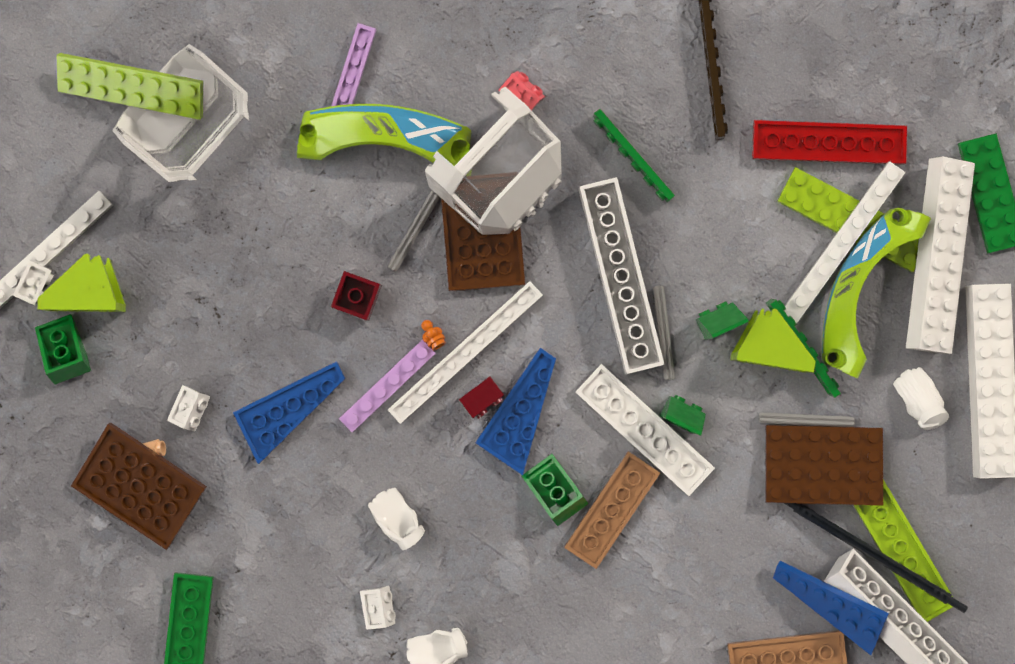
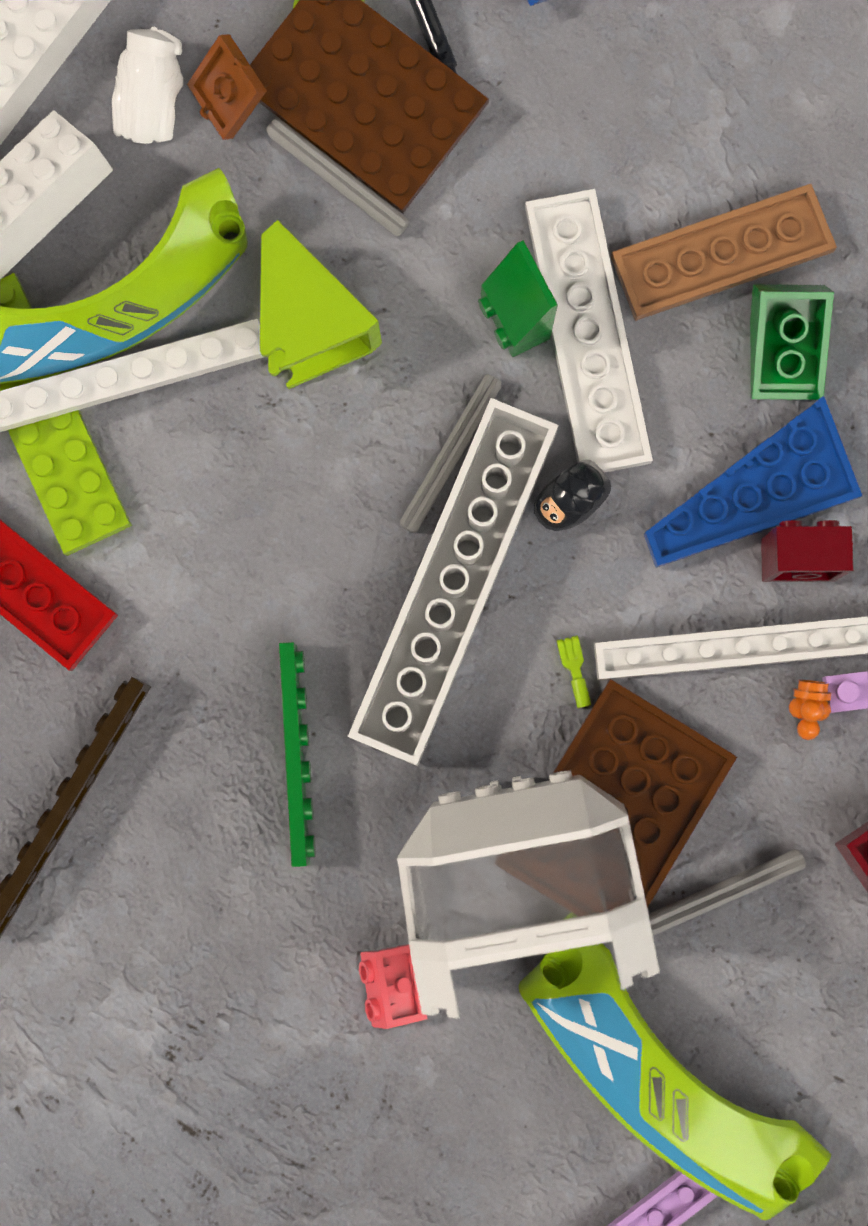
camera: 135 degrees left, 5 degrees down
green slope [696,301,749,340] -> none
green plate [766,298,841,398] -> none
none -> dark orange plate [187,34,267,140]
none -> black piece [534,460,611,531]
none -> lime piece [556,635,592,709]

